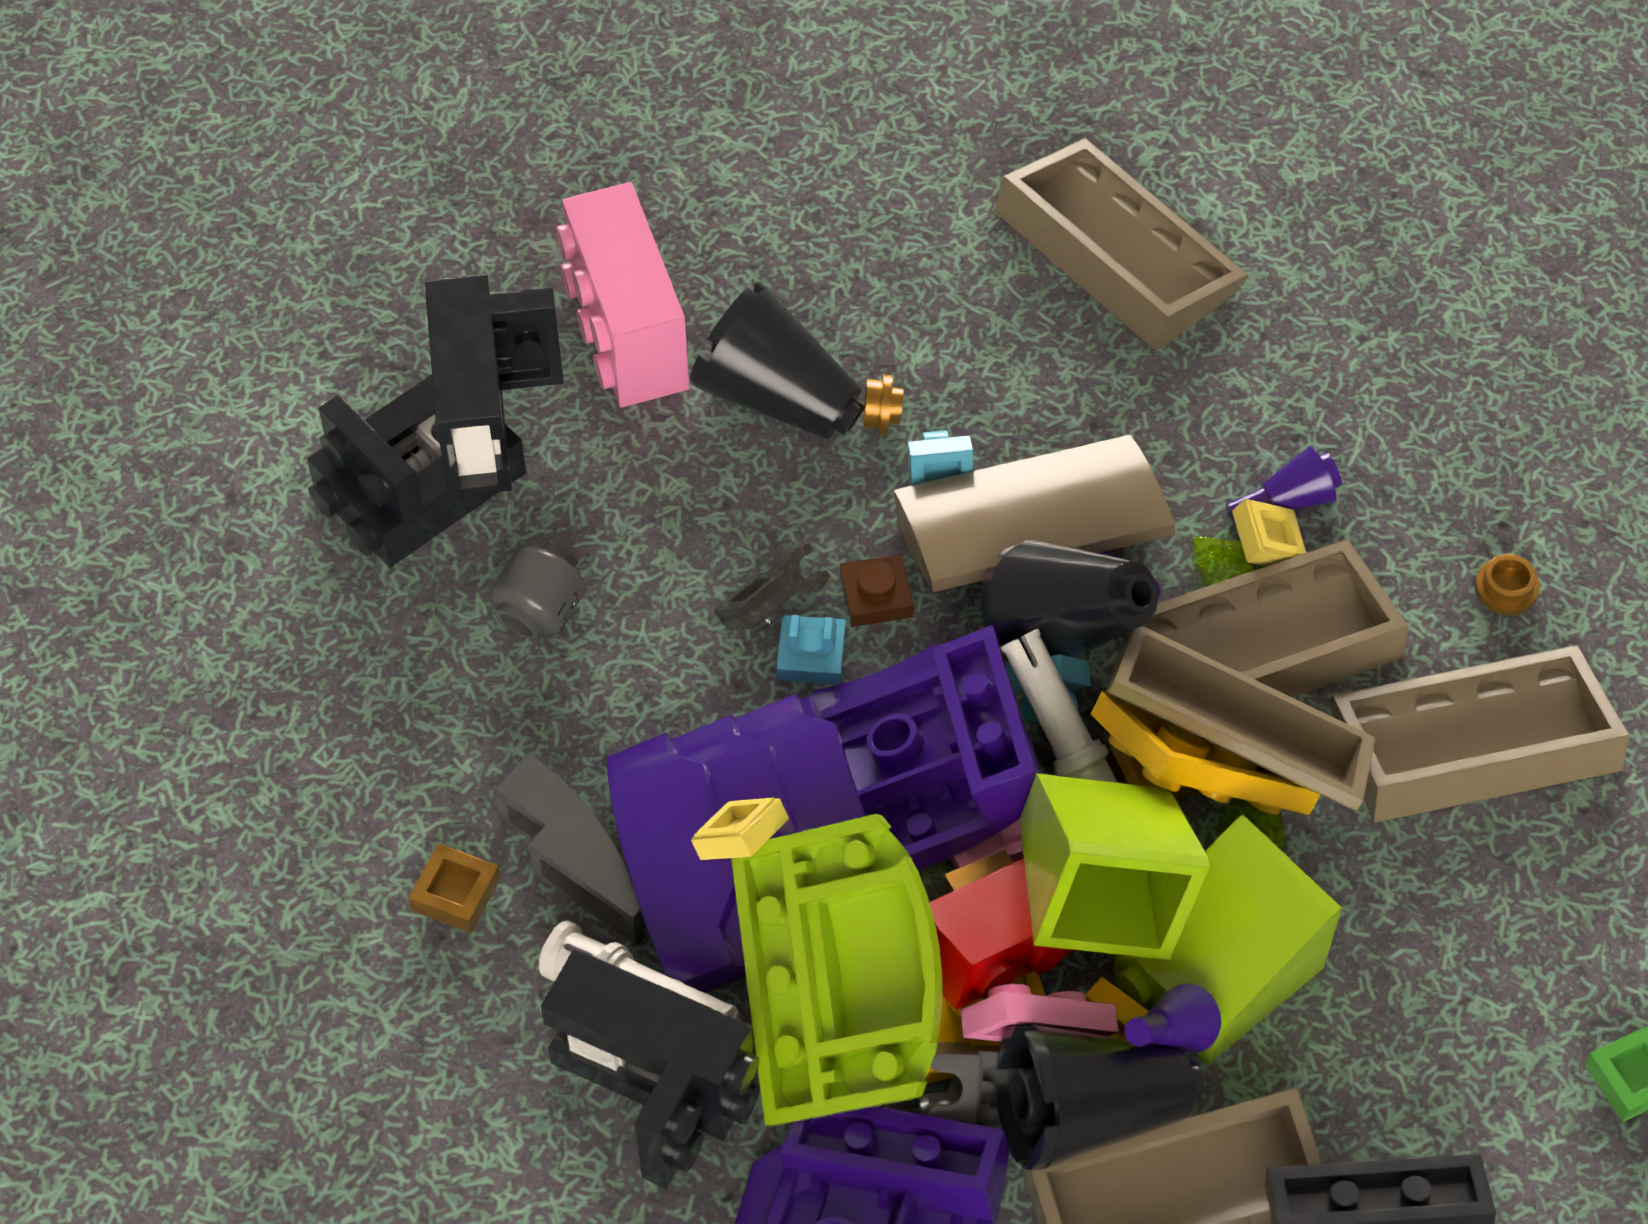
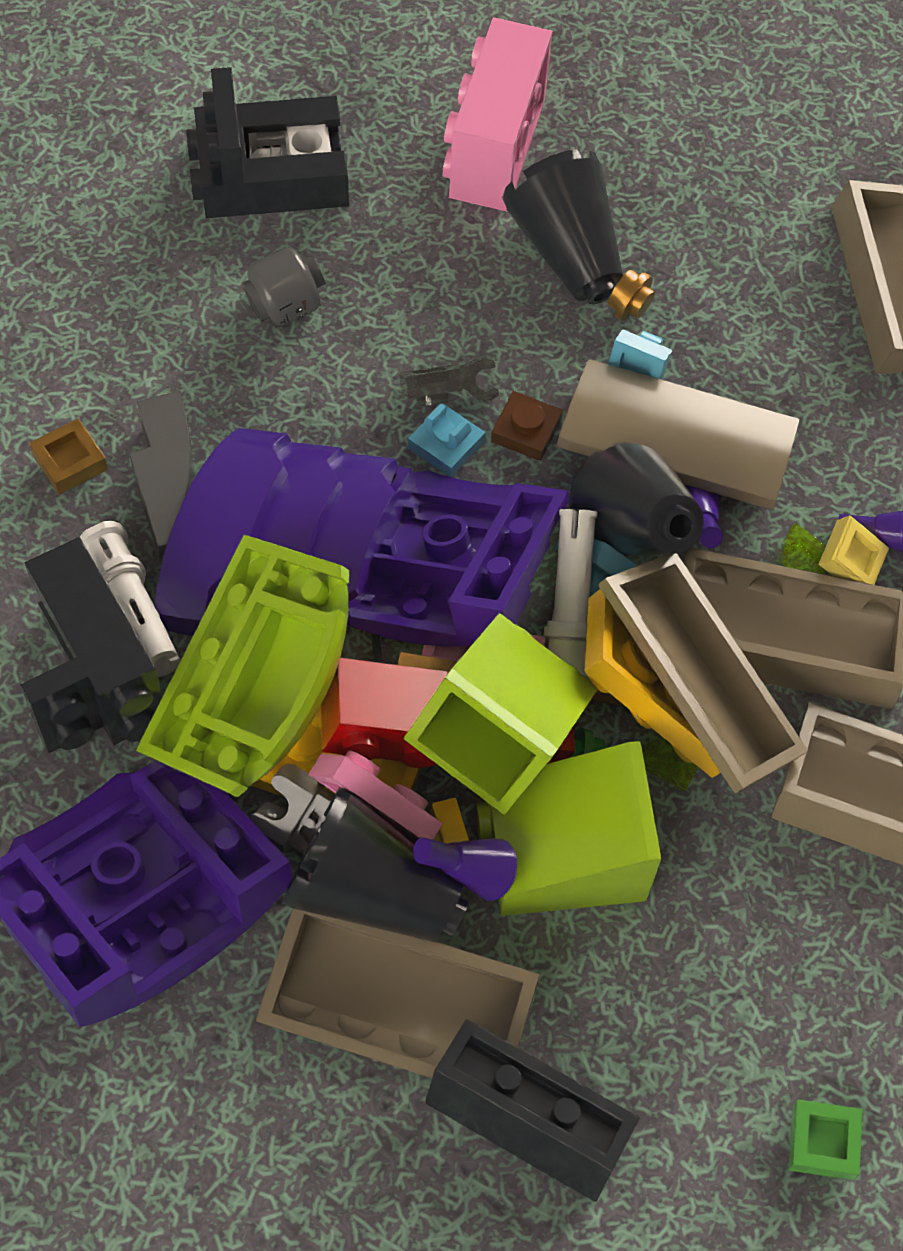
camera: 30 degrees right, 5 degrees up
black brick [424,274,564,497] -> none
light yellow tile [691,798,789,860] -> none

